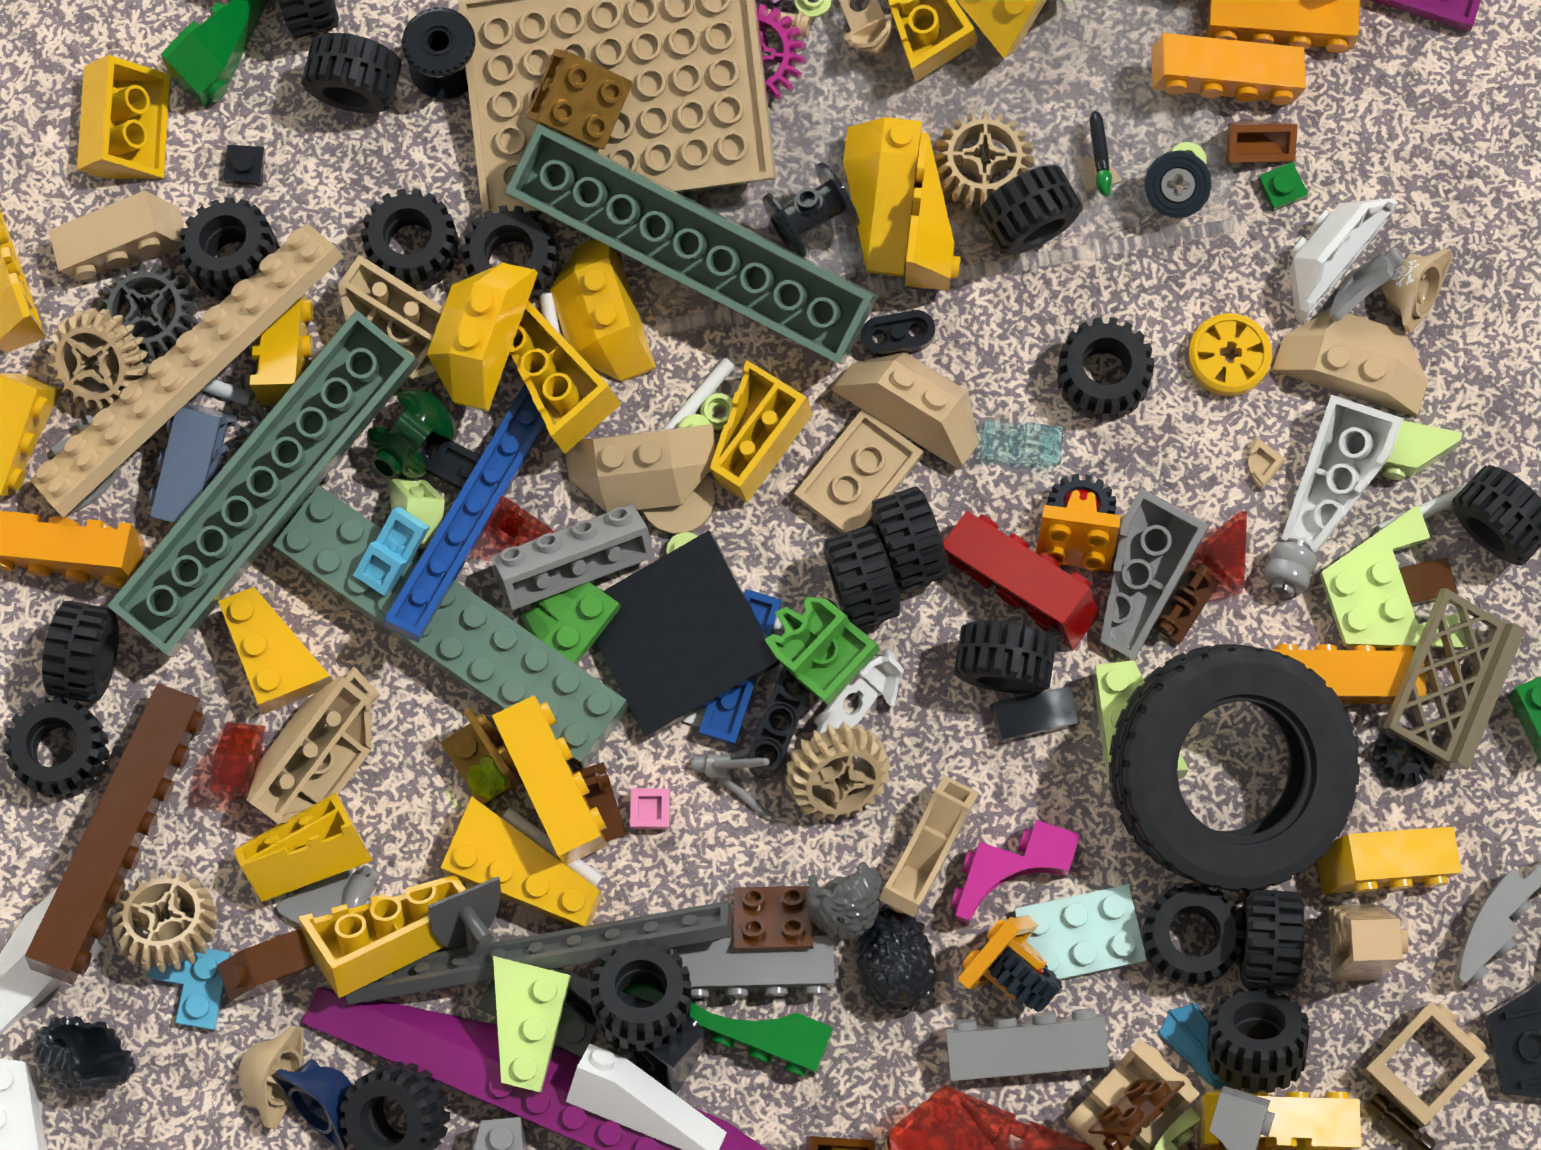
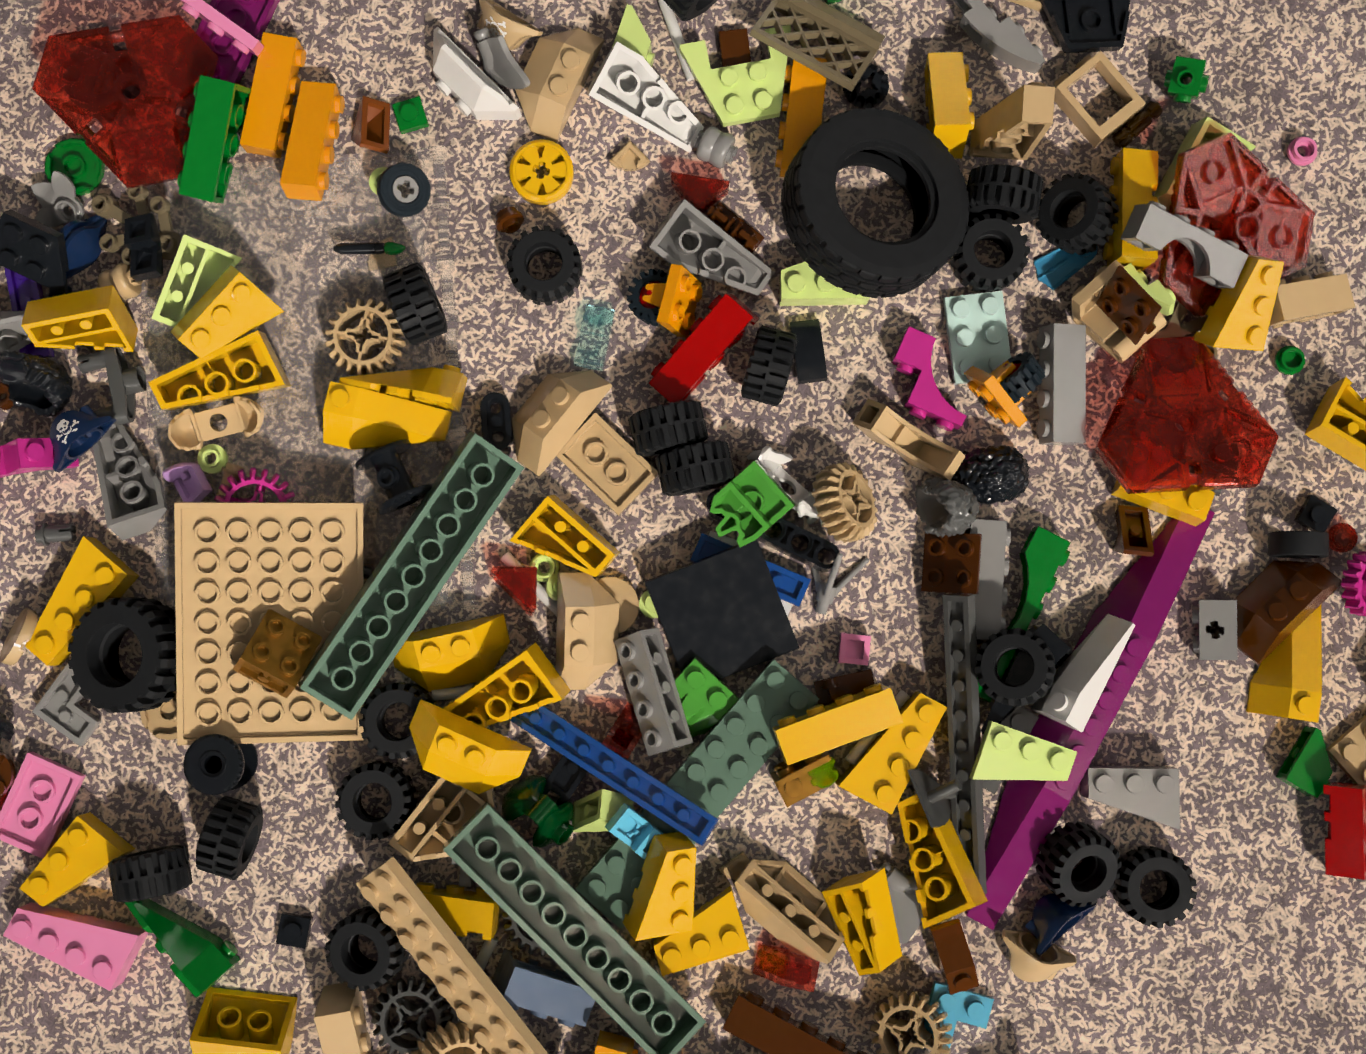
camera: 85 degrees left, 10 degrees up
none -> clear red slope [490,566,537,617]
none -> reddish brown plate [495,207,524,234]
none -> yellow wedge [623,832,696,941]

